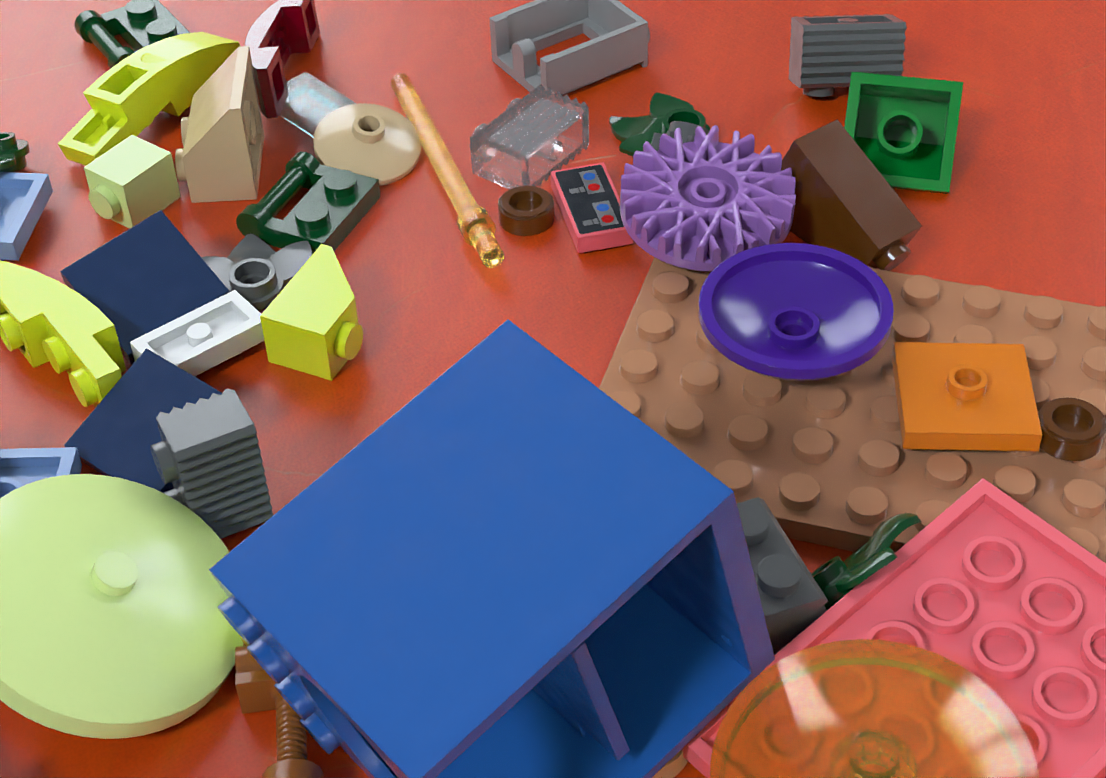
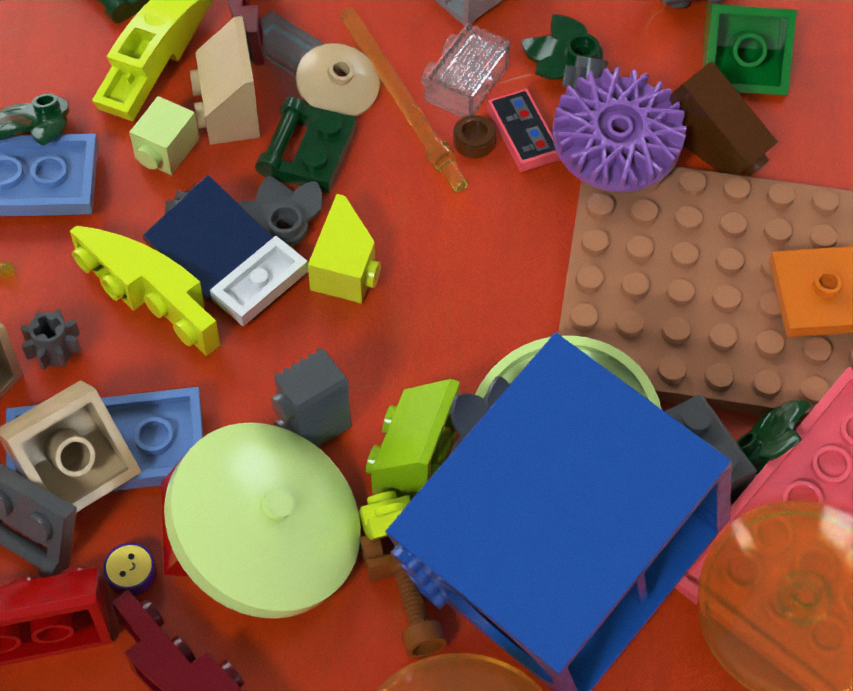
camera: 10 degrees left, 15 degrees up
dark blue tile [63,348,223,493] -> none
dark purple dish [698,243,894,381] -> none

